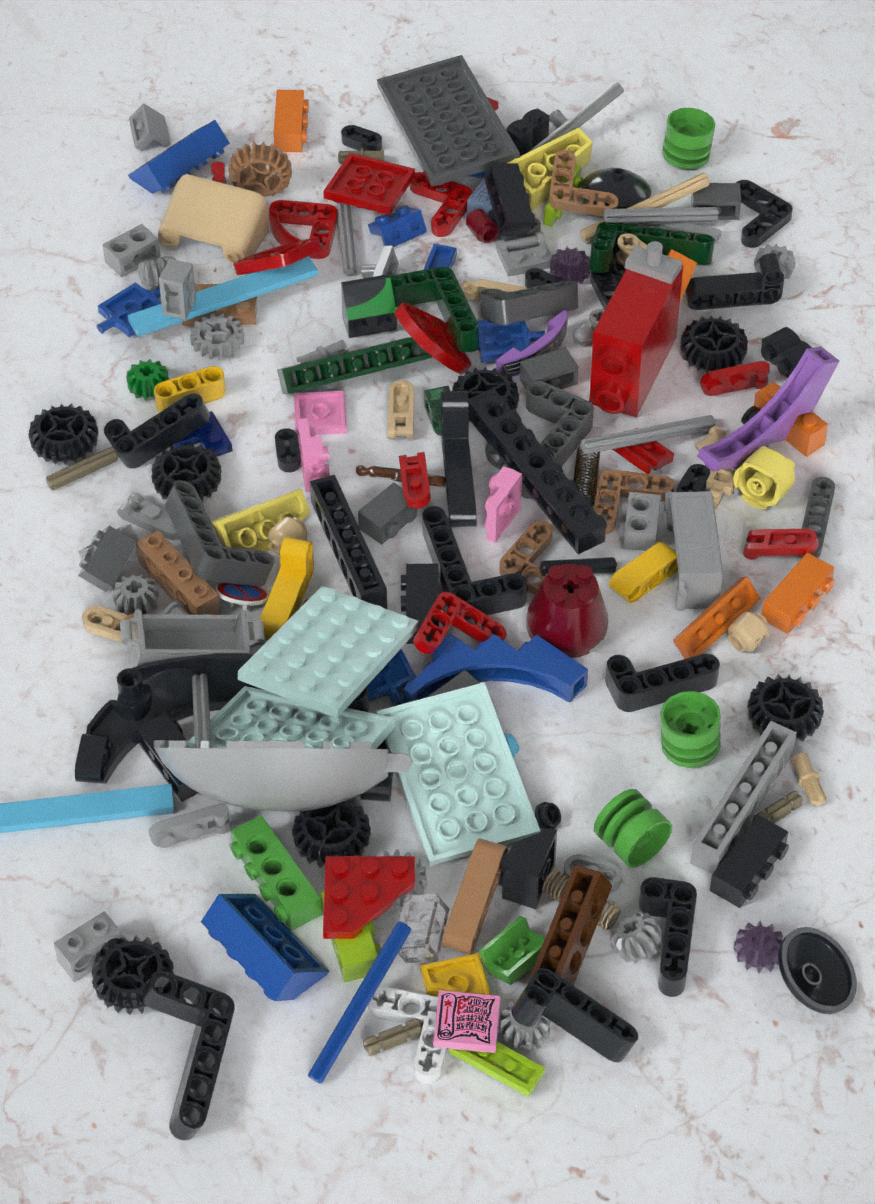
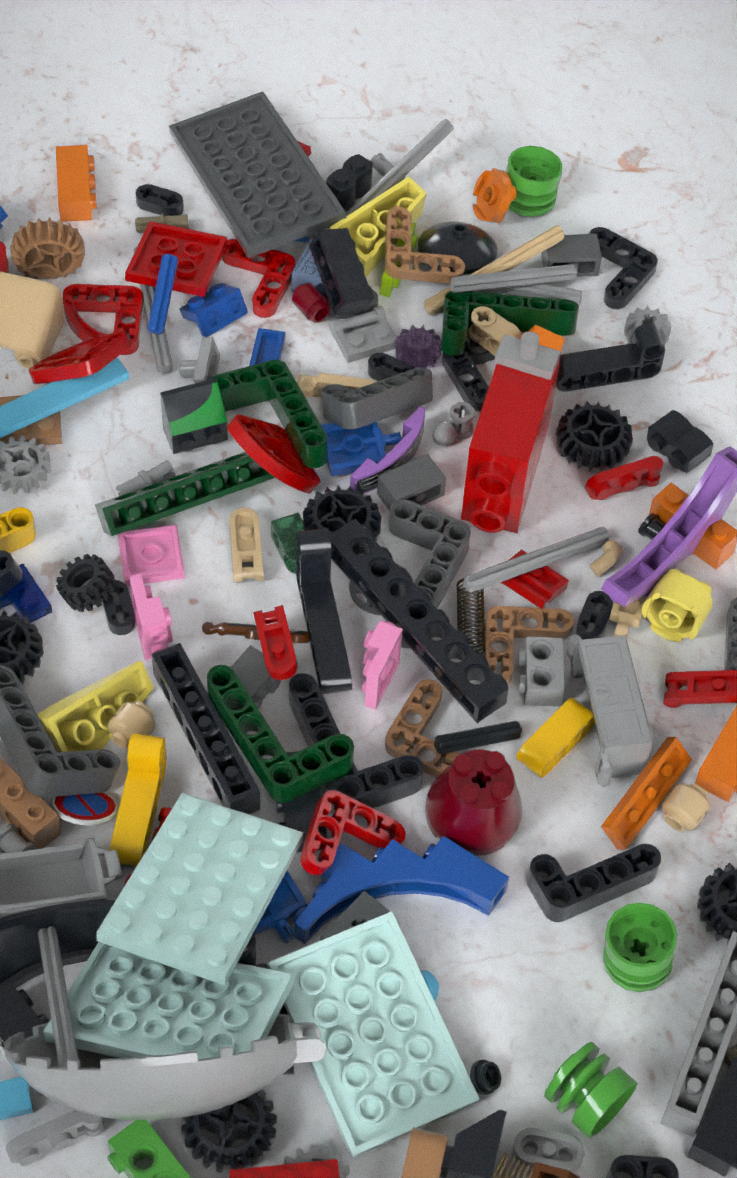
camera: 10 degrees left, 5 degrees up
none -> black tyre [56,554,116,612]
none -> blue axle [148,254,178,335]
none -> dark green beam [207,665,354,803]
none -> orange plate [473,168,516,223]

